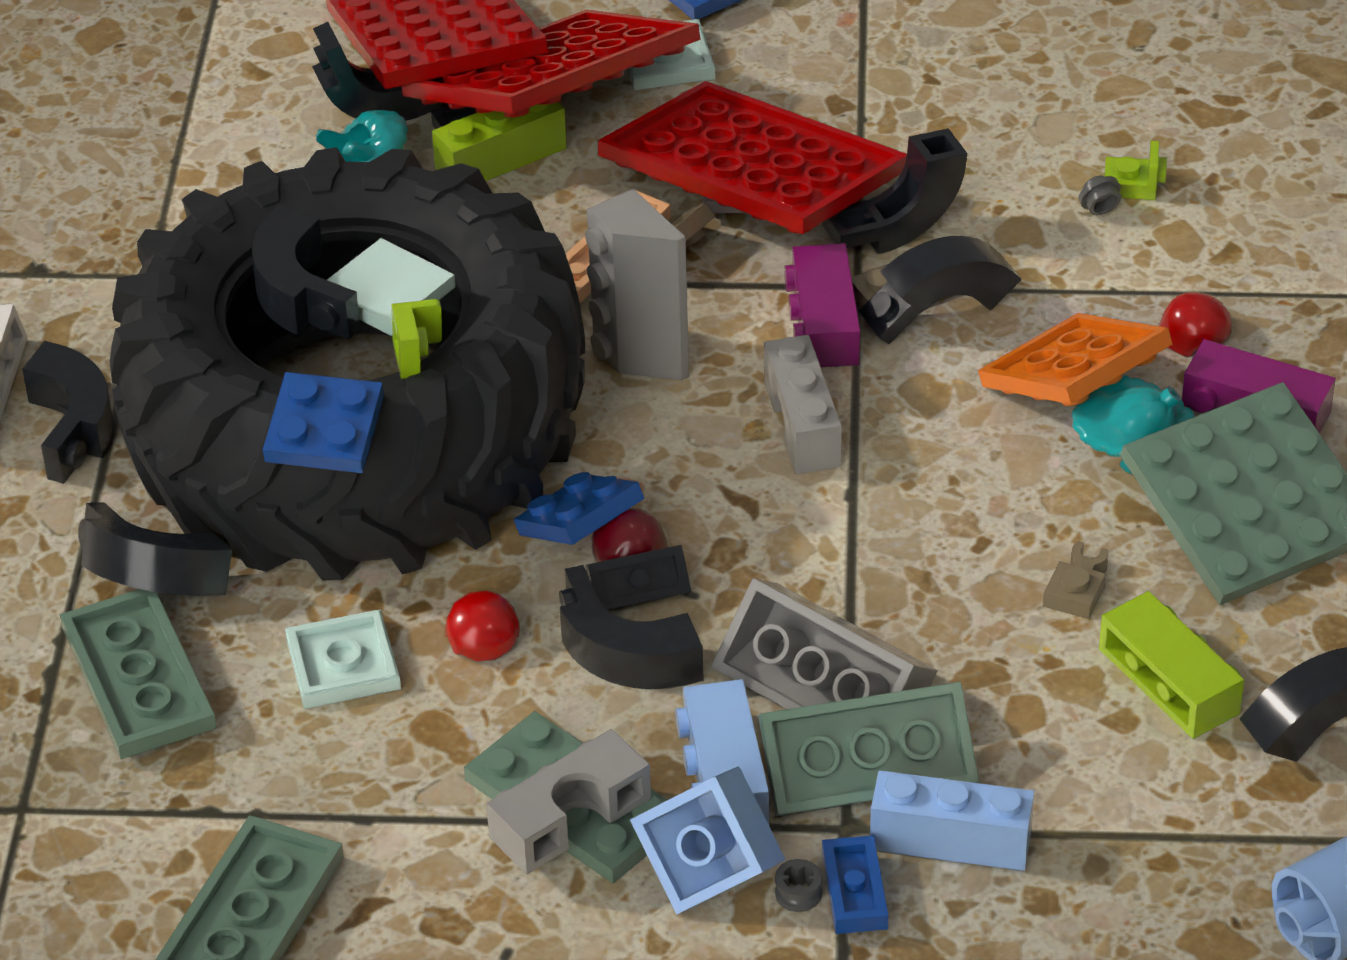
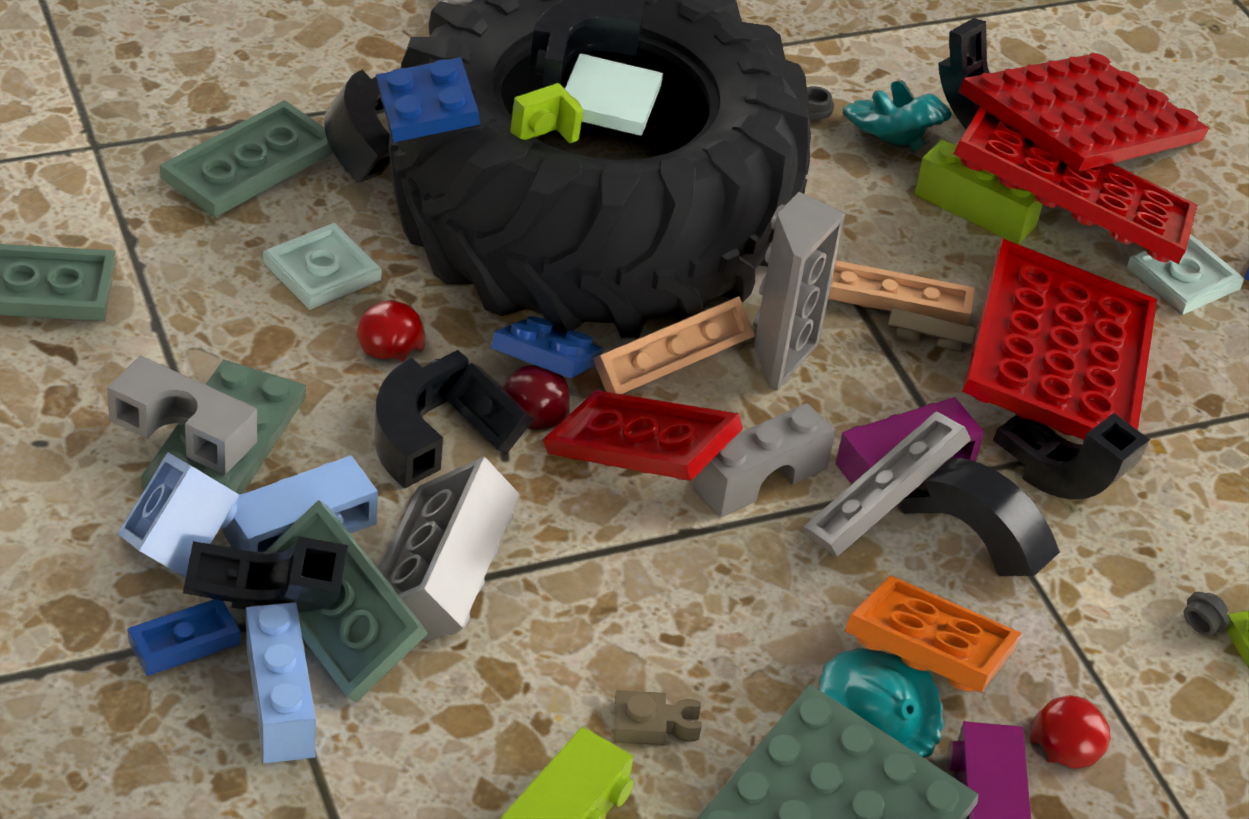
camera: 60 degrees right, 0 degrees up
dark grey bush [775,859,822,912] -> none
none -> black arch [183,536,348,613]
none -> red plate [543,390,743,481]
none -> light nougat plate [592,297,755,394]
none -> light grey plate [803,411,971,557]

